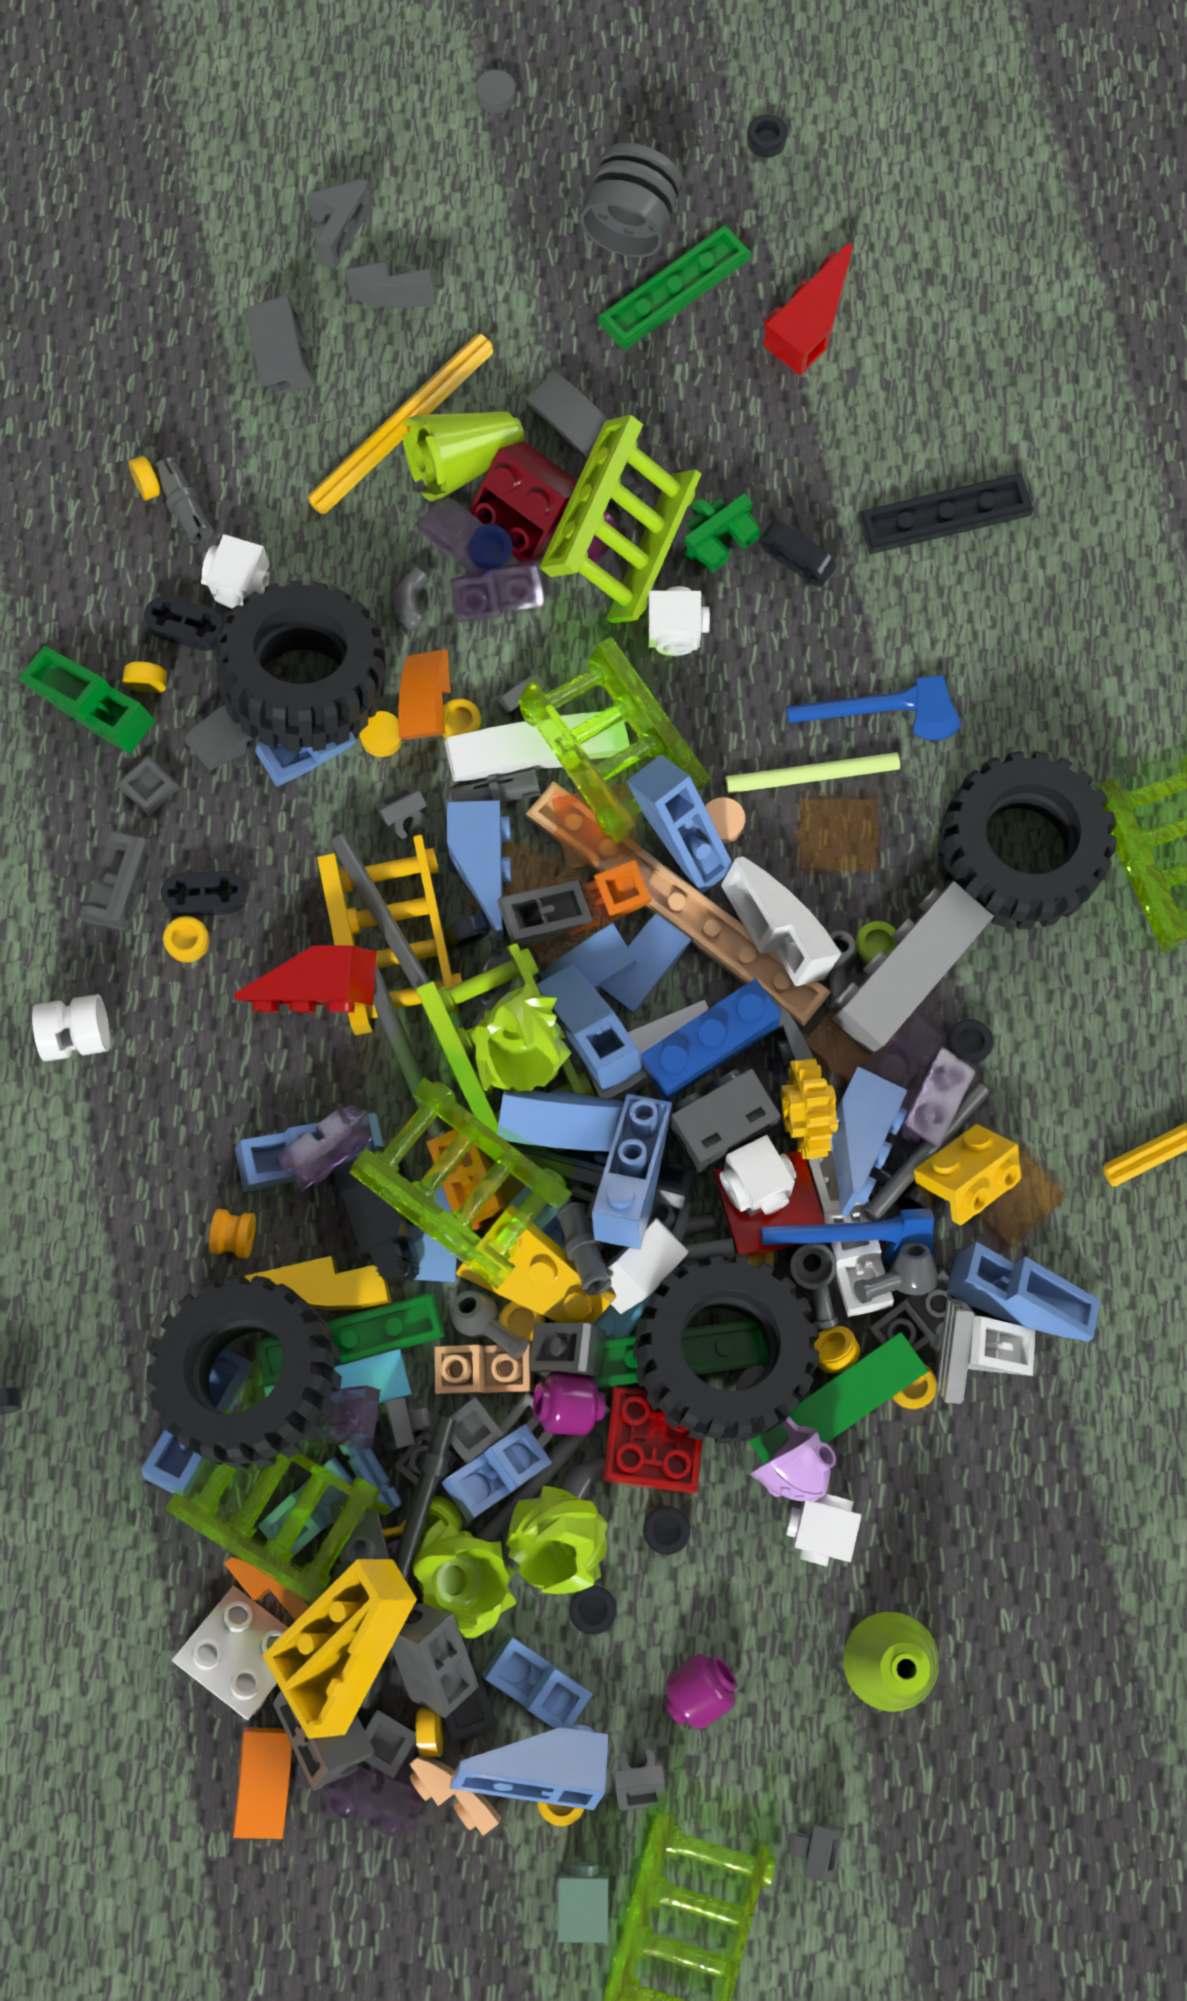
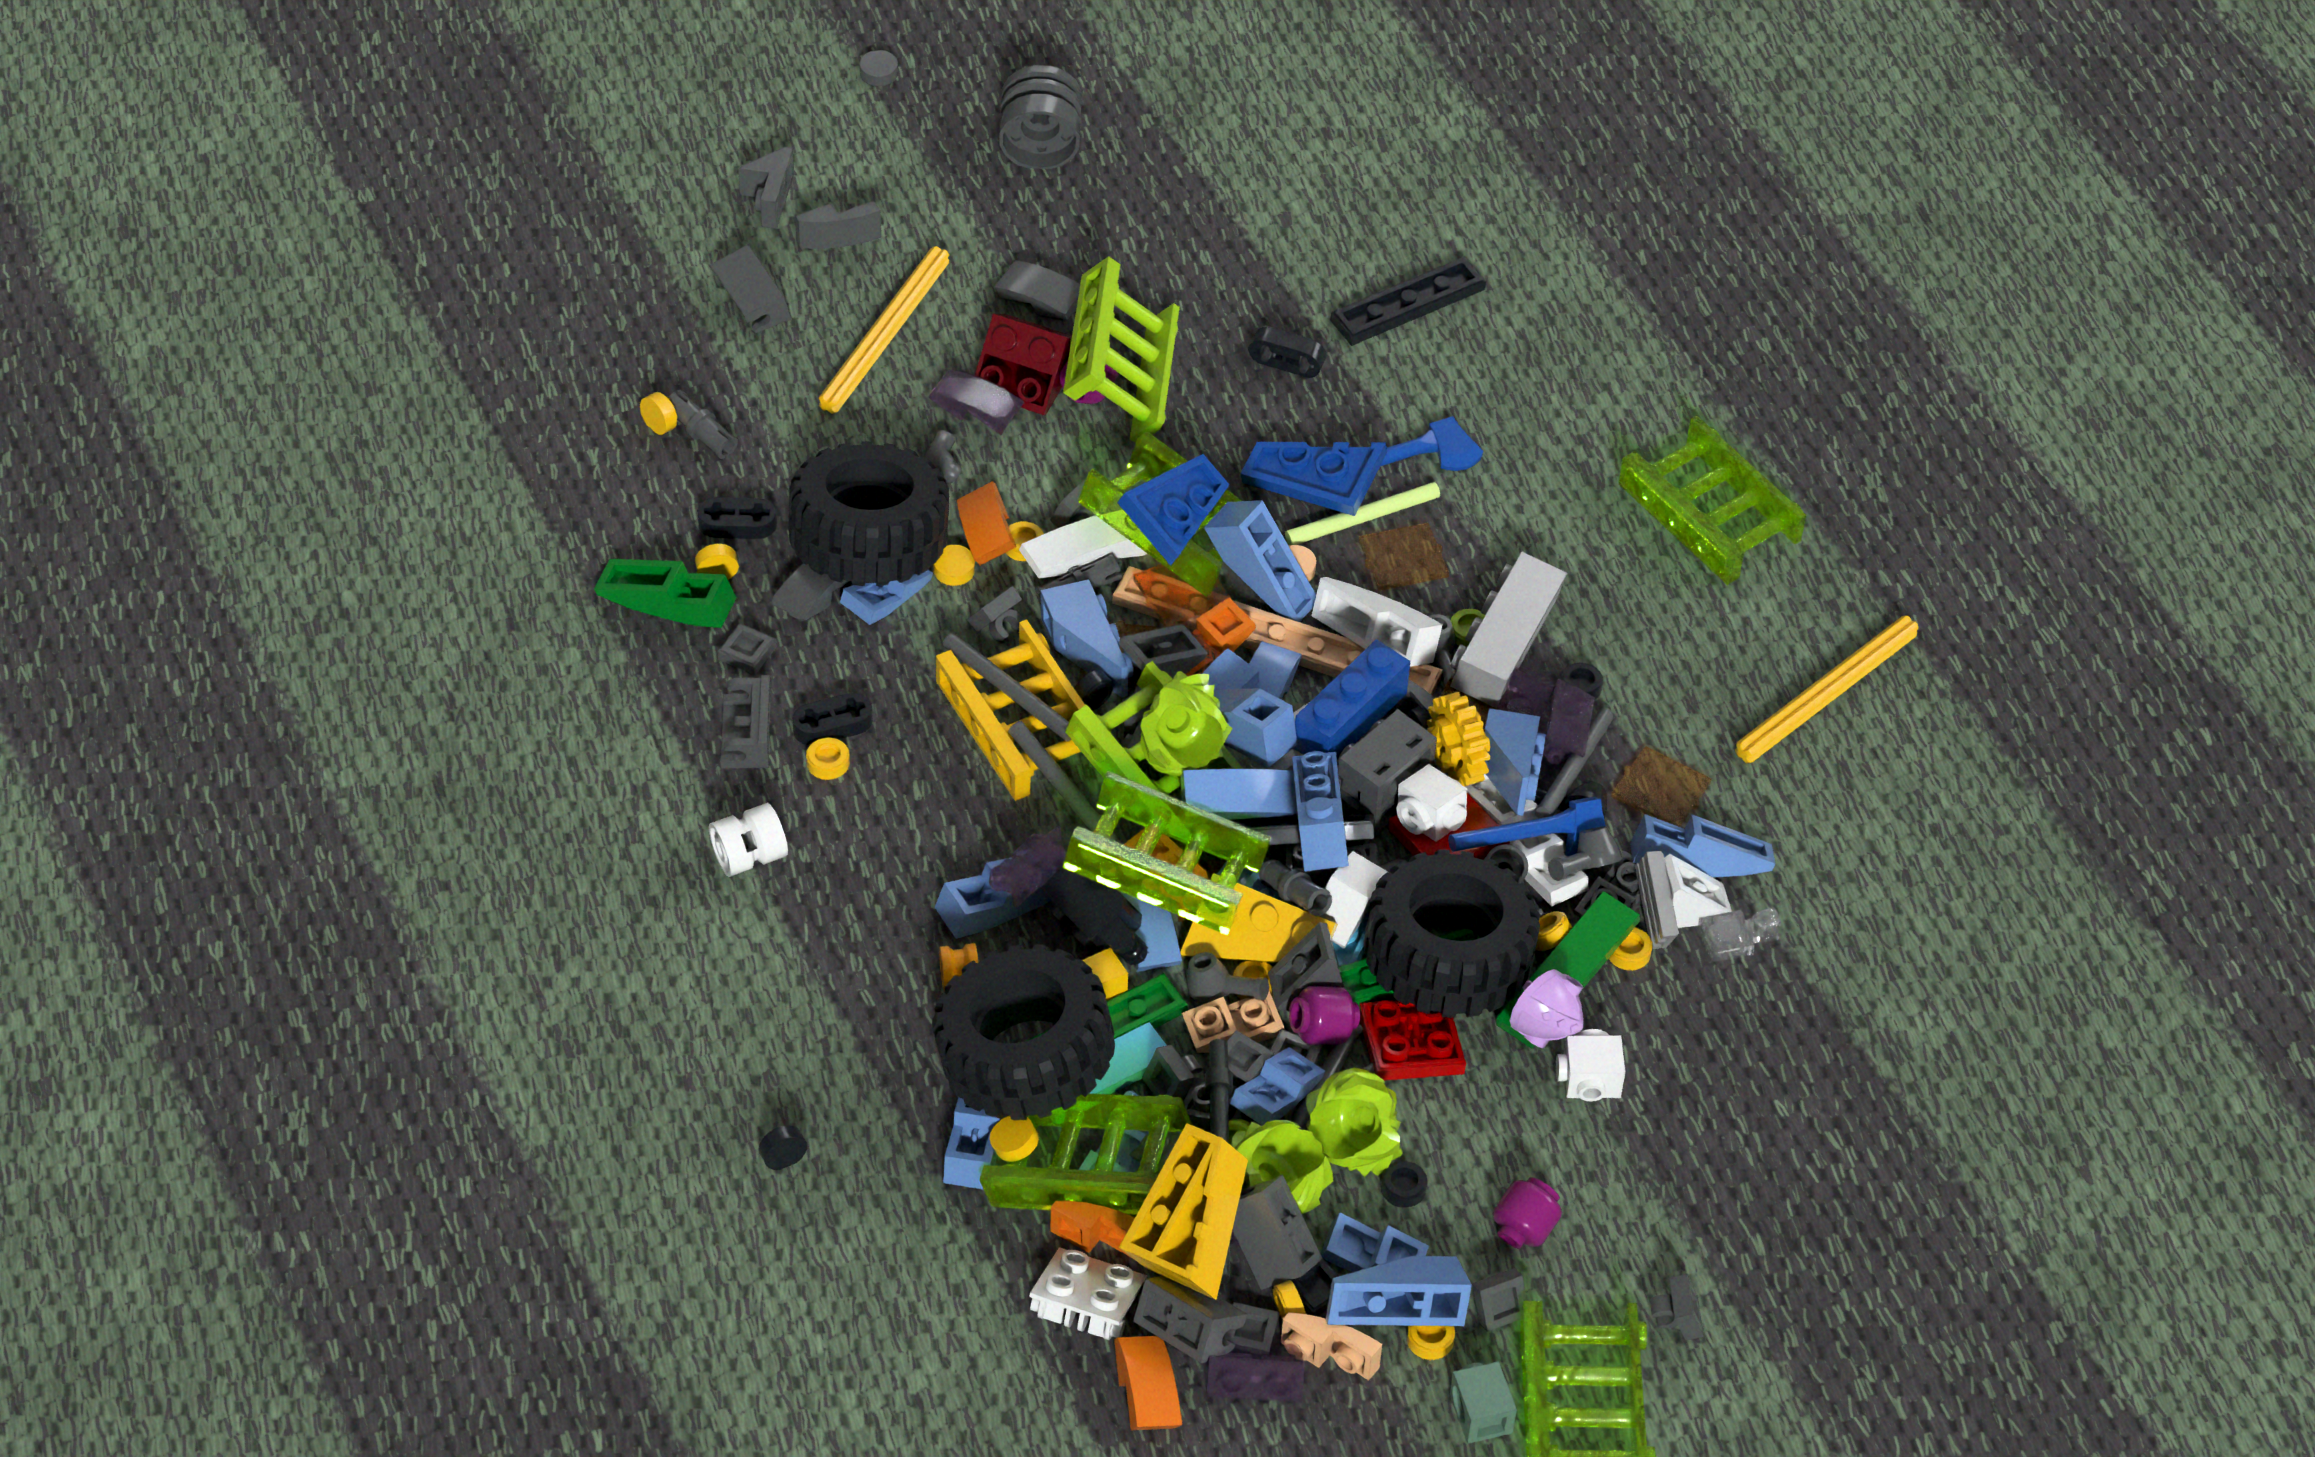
camera: 20 degrees left, 25 degrees down
white brick [201,534,270,608] -> none
red slope [234,945,377,1014] -> none
slope [302,1385,381,1448] -> none
lime cone [402,411,524,502] -> none
clear purple slope [450,560,546,622] -> none
clear blue tile [468,524,513,570] -> none
green tile [598,224,751,351] -> none
black tile [643,1506,690,1555] -> none
white brick [649,586,710,656] -> none
green hips [683,493,761,573] -> none
black tile [747,115,788,158] -> none
red slope [763,242,853,376] -> none
lime cone [843,1612,939,1712] -> none
yellow bracket [914,1124,1021,1225] -> none
black tyre [937,751,1117,929] -> none
none -> yellow tile [990,1116,1039,1162]
none -> blue wing [1117,454,1230,566]
none -> blue wing [1240,442,1387,516]
none -> clear plate [1698,908,1781,962]

